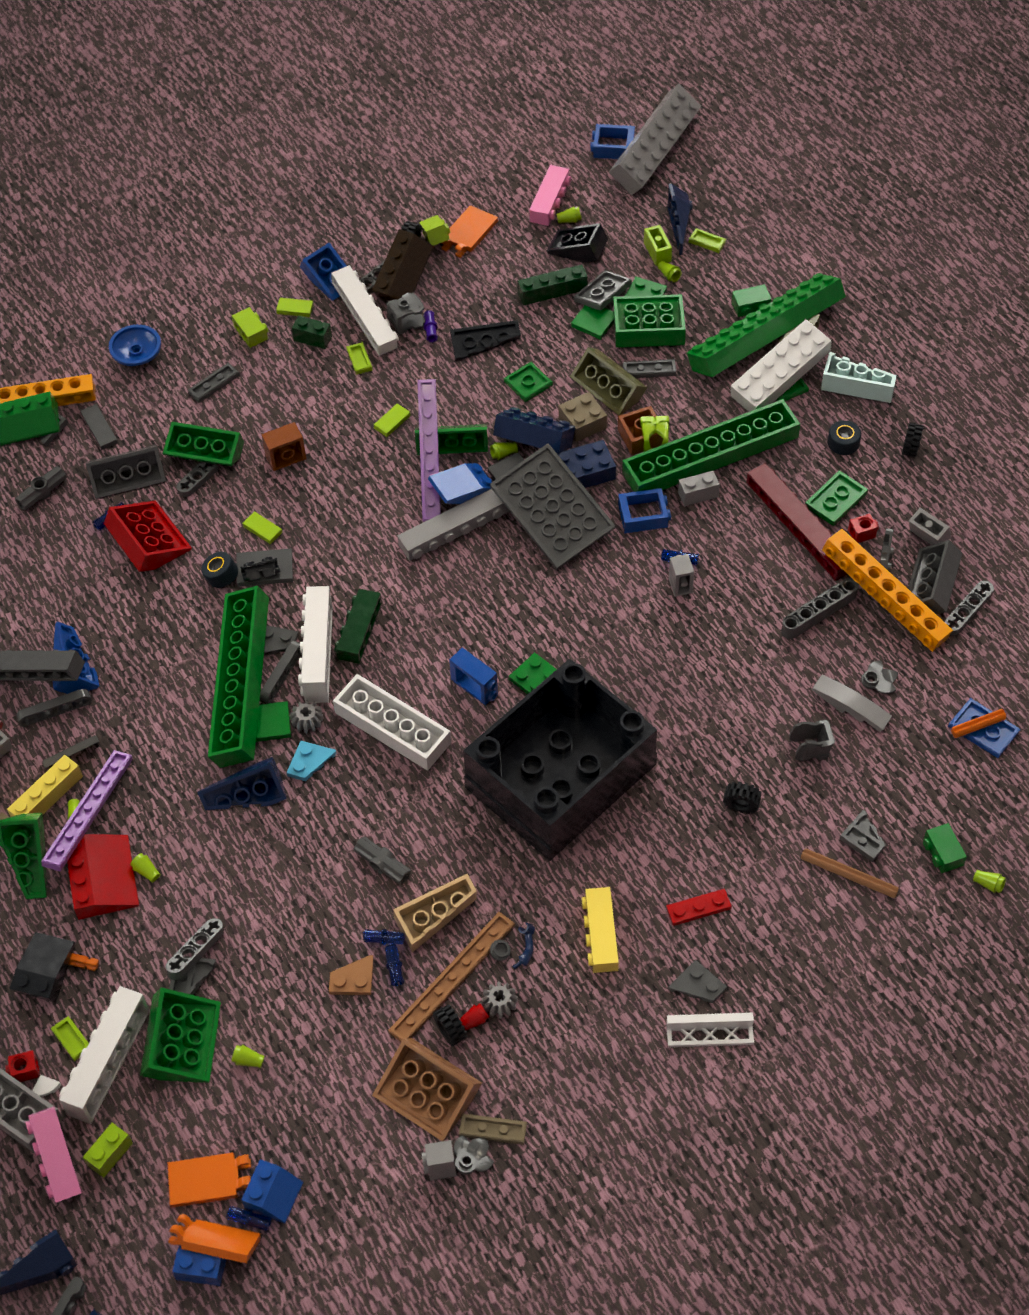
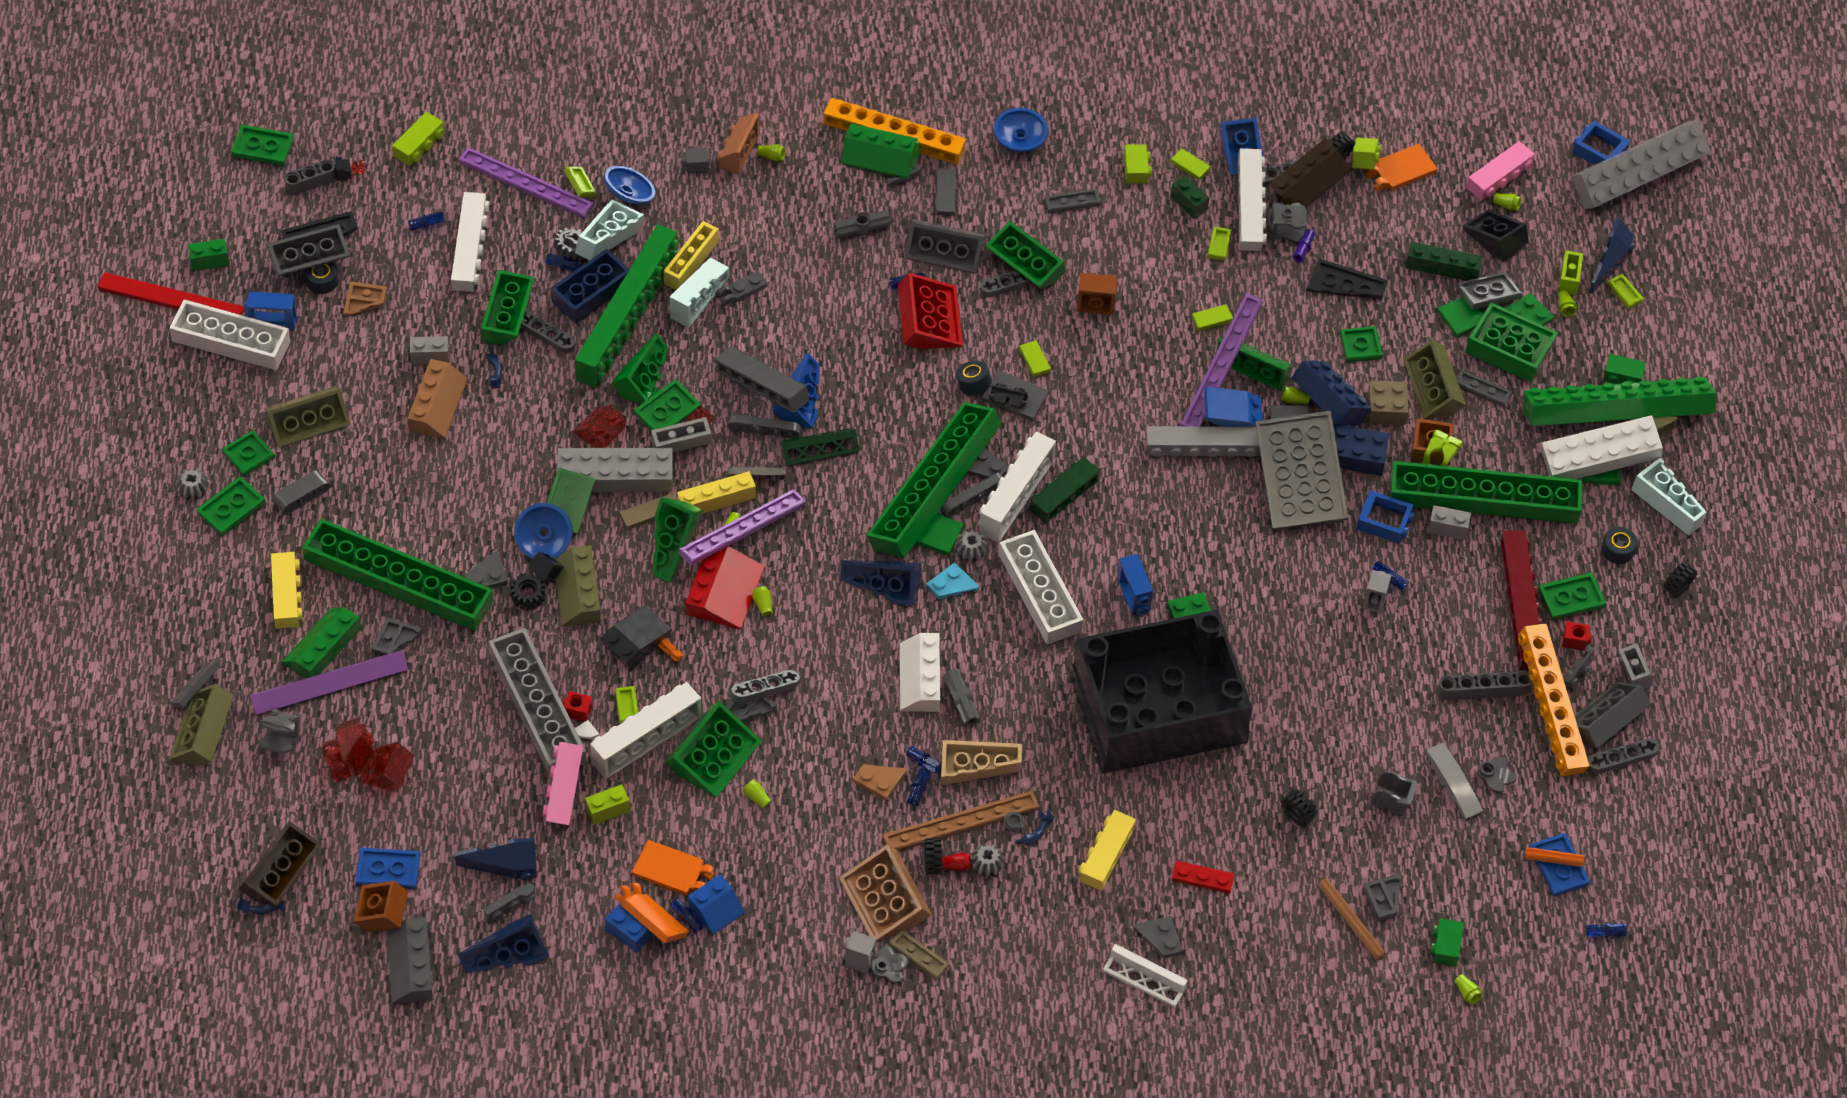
camera: 25 degrees right, 0 degrees up
none -> dark green fence [779,427,859,465]
none -> white slope [900,633,940,712]

